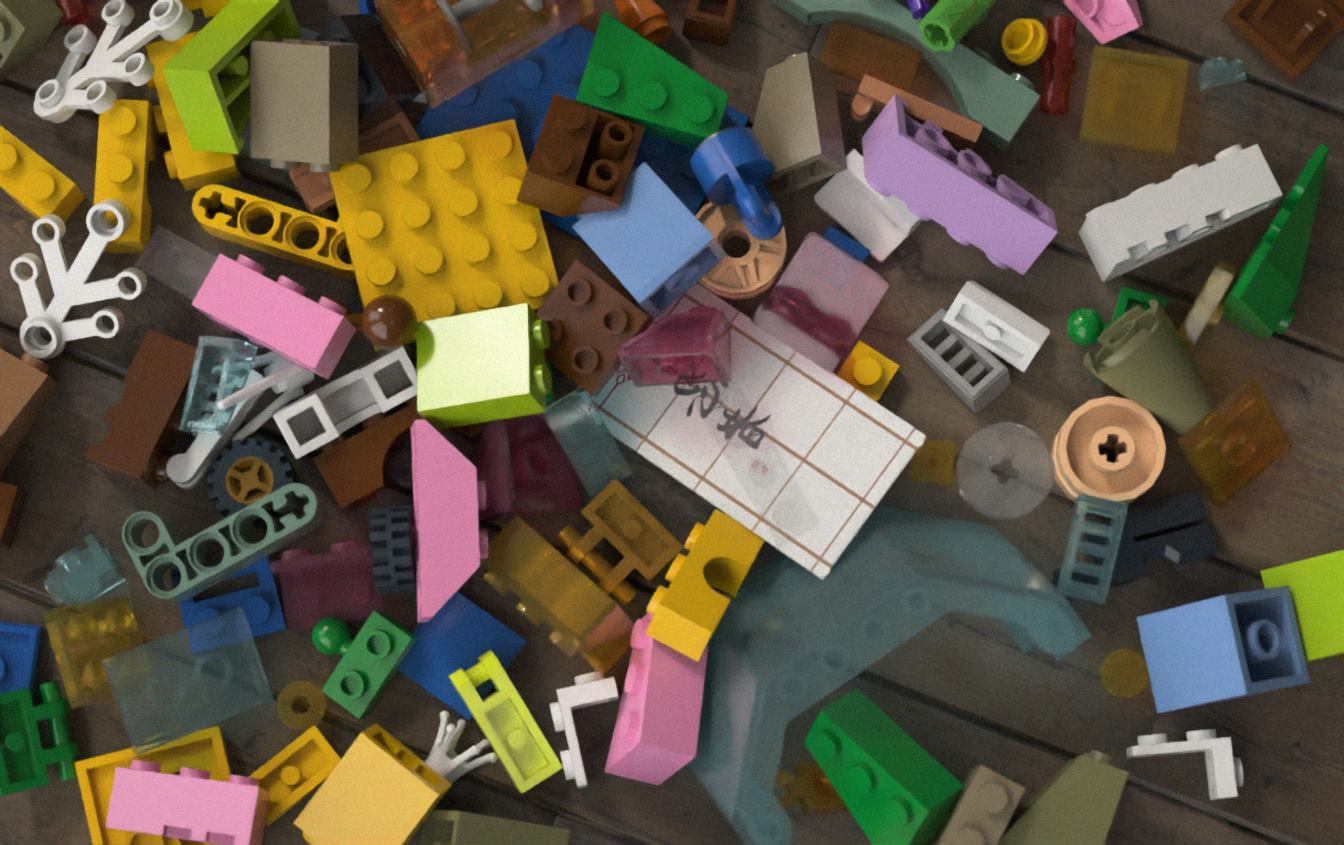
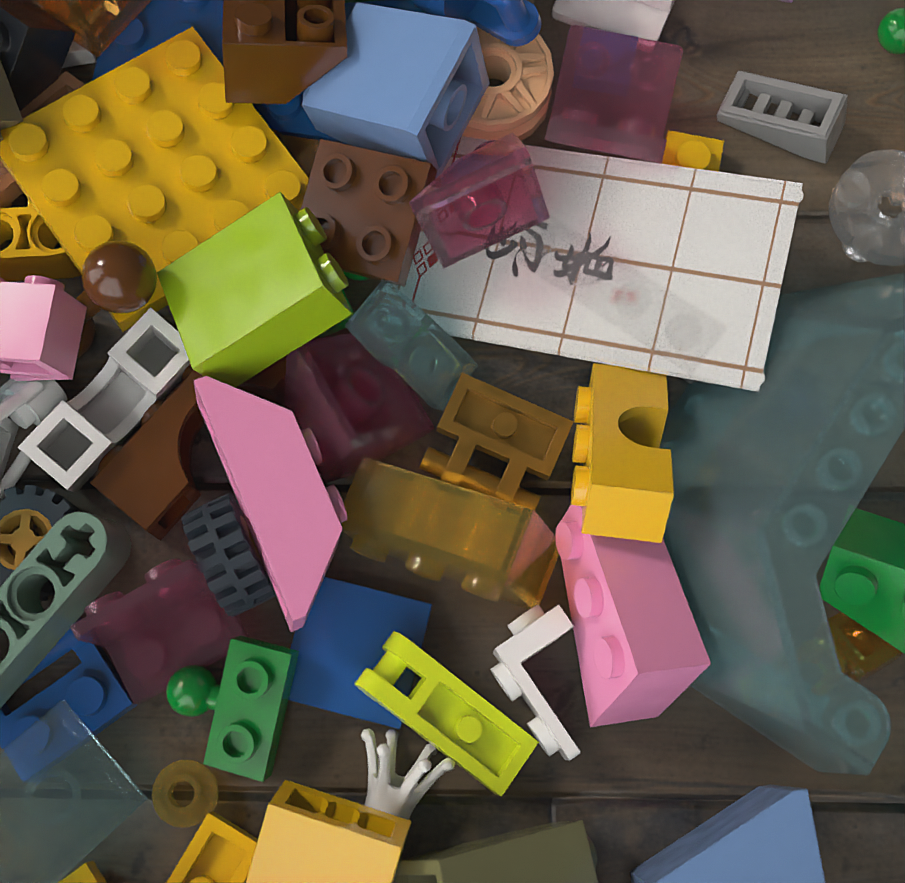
camera: 20 degrees left, 5 degrees down
clear yellow plate [908,438,958,487] -> none
white panel [943,280,1050,372] -> none

